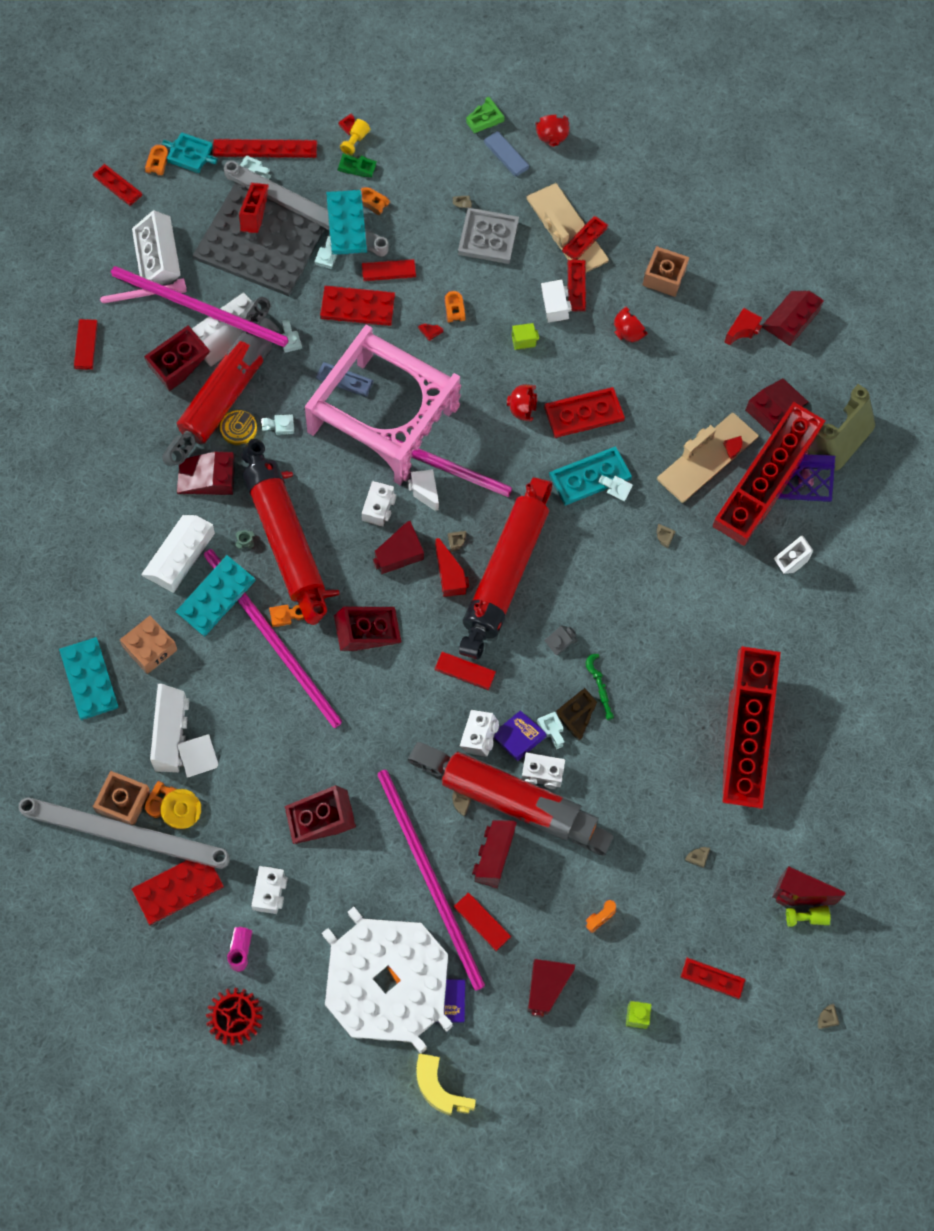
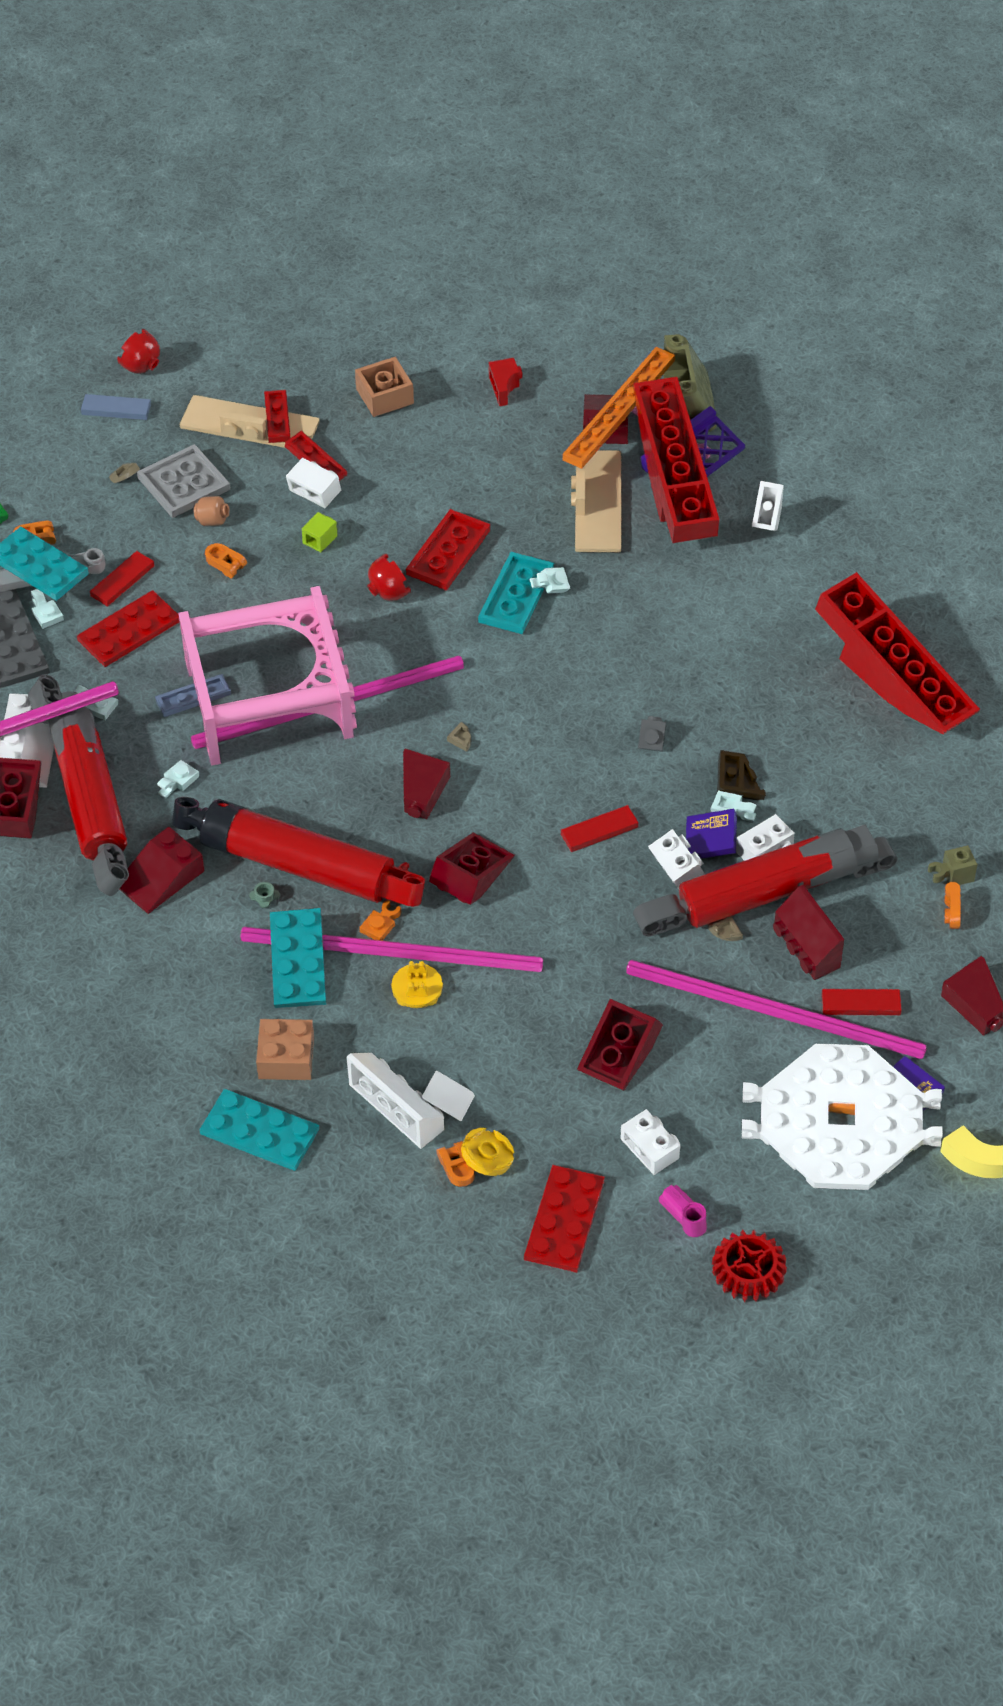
camera: 40 degrees left, 15 degrees down
light grey piece [19,798,230,869] -> none
nougat brick [93,771,150,825] -> none
white slope [141,515,215,593] -> none
tile [220,410,257,445] -> none
white brick [362,481,397,526] -> none
white slope [408,469,439,511] -> none
red tile [418,323,443,341] -> none
red slope [435,538,469,597] -> none
red piece [459,477,553,660] -> none
bright green wing [466,97,504,133] -> none
green piece [586,654,614,720] -> none
red cylinder [614,306,648,342] -> none
dark tan tile [657,524,676,548] -> none
dark tan tile [685,847,711,868] -> none
red tile [723,436,743,459] -> none
dark red slope [762,291,824,346] -> none
none -> nougat head [194,496,230,526]
none -> yellow plate [391,961,443,1008]
none -> orange plate [563,347,675,469]
none -> olive brick [928,845,978,885]

